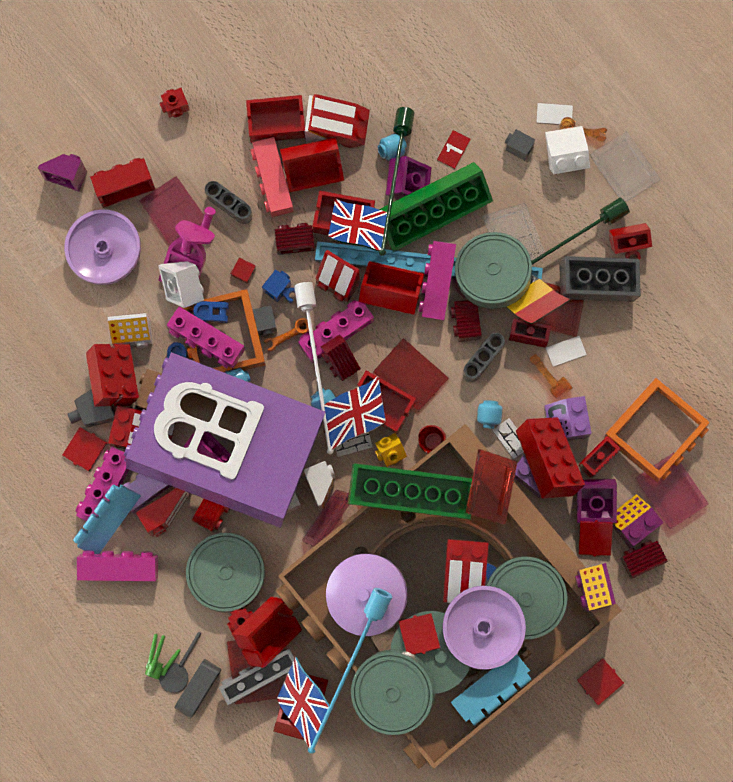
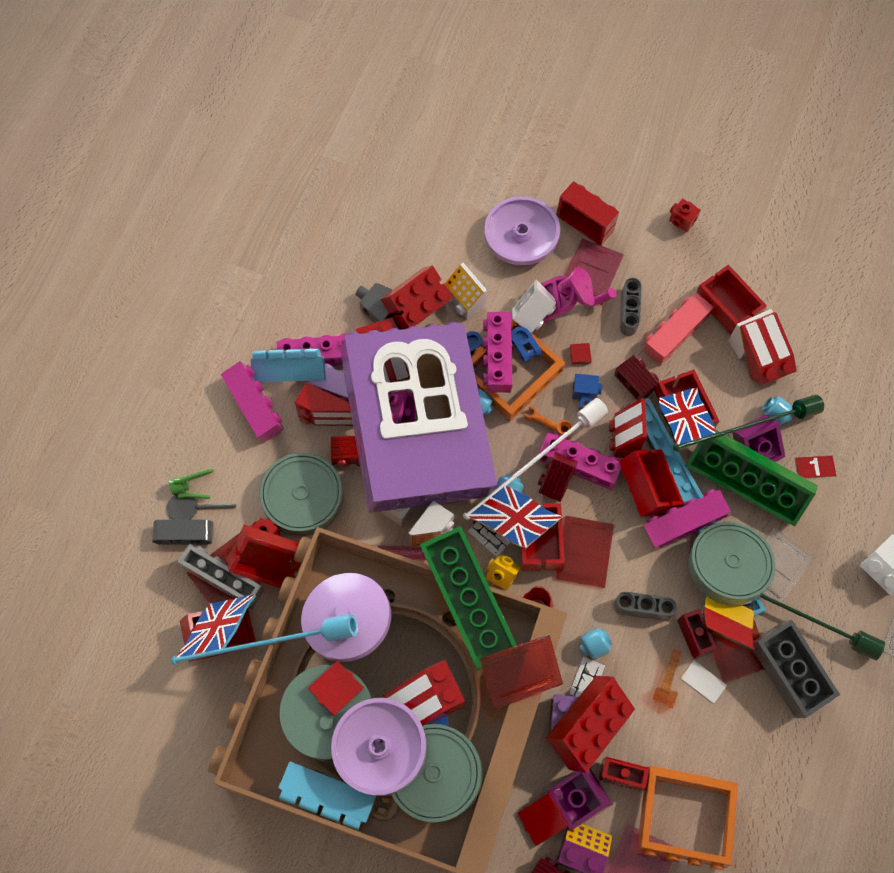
camera: 55 degrees right, 10 degrees down
magenta slope [38,154,87,192] -> none
red piece [62,427,107,471] -> none
dark grey brick [253,305,277,337] -> none
red piece [280,138,345,193] -> none
sand green brick [351,649,436,735] -> none
dark red brick [450,300,482,342] -> none
dark grey brick [505,129,536,161] -> none
medium lavender slope [545,396,592,441] -> none
slope [575,563,616,612] -> none
red brick [609,223,653,260] -> none

